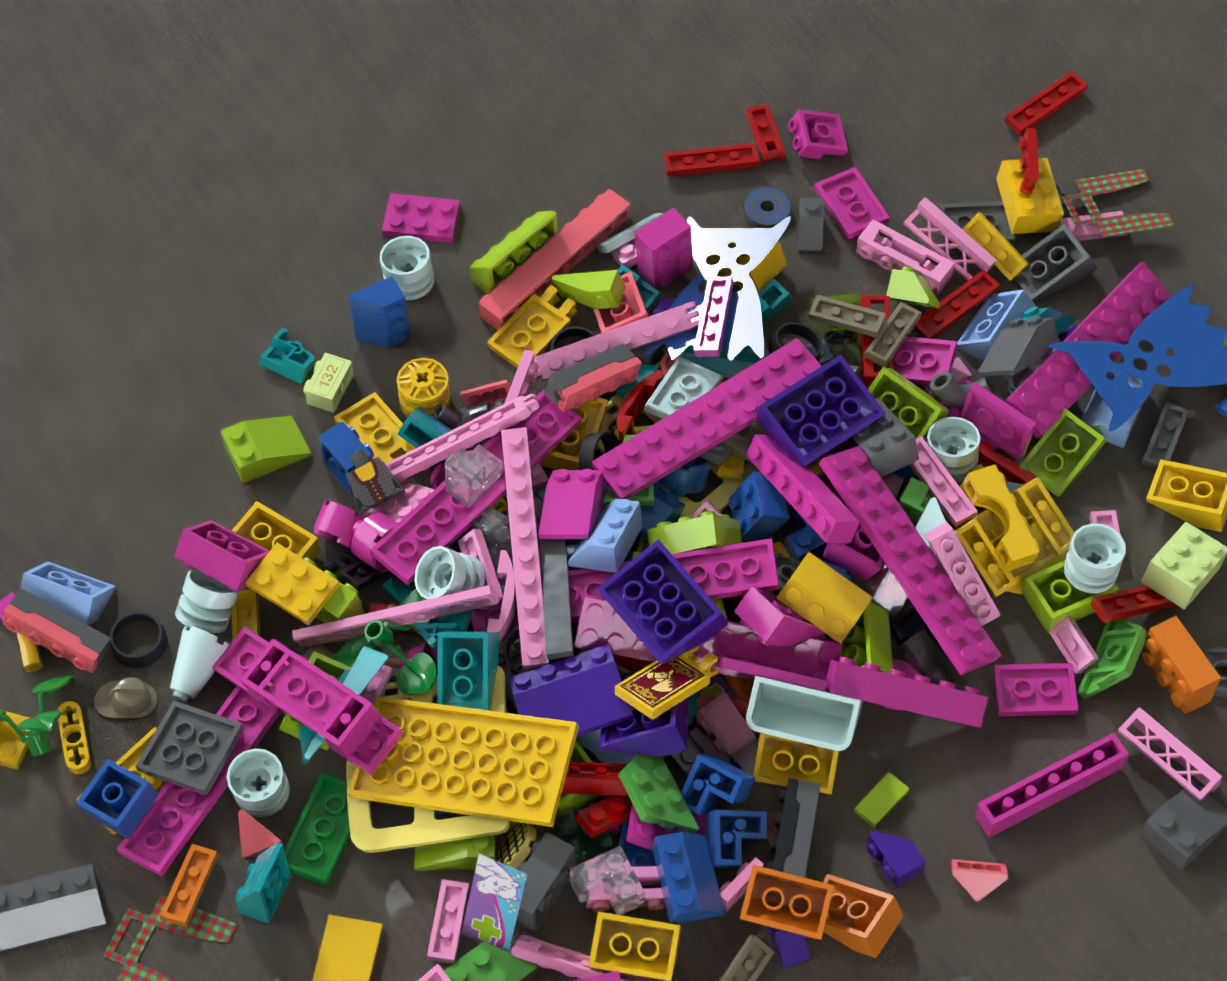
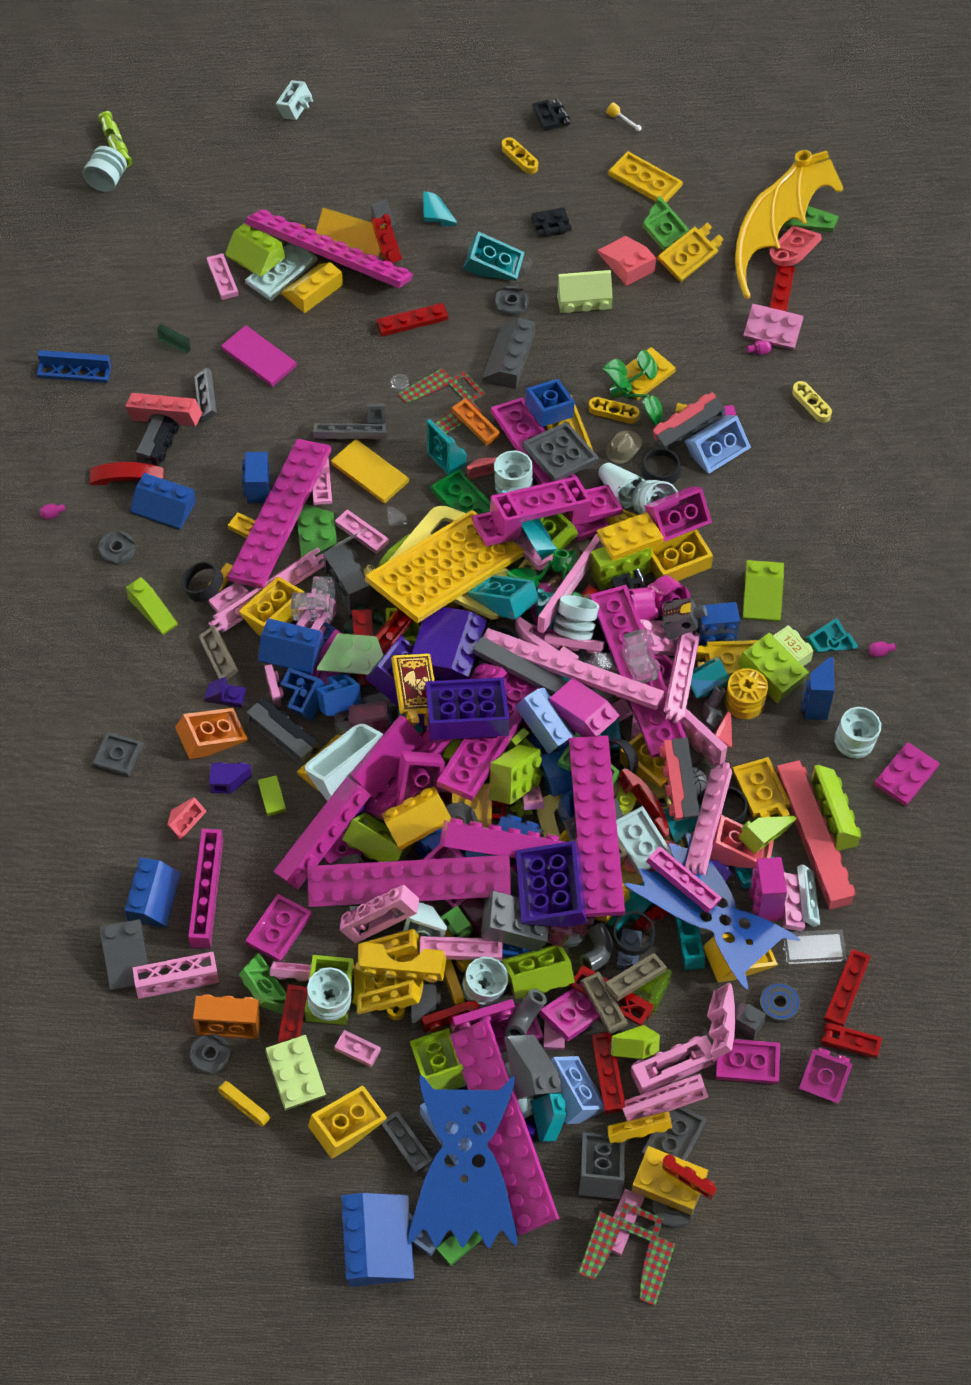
camera: 120 degrees right, 0 degrees up
orange slope [740,865,834,940] -> none
red plate [1004,71,1088,136] -> none
none -> blue slope [125,857,181,928]
none -> bright pink slope [707,982,735,1059]
none -> lime brick [738,632,809,703]
none -> clear piece [783,929,847,964]
none -> dark pink cylinder [869,641,896,657]

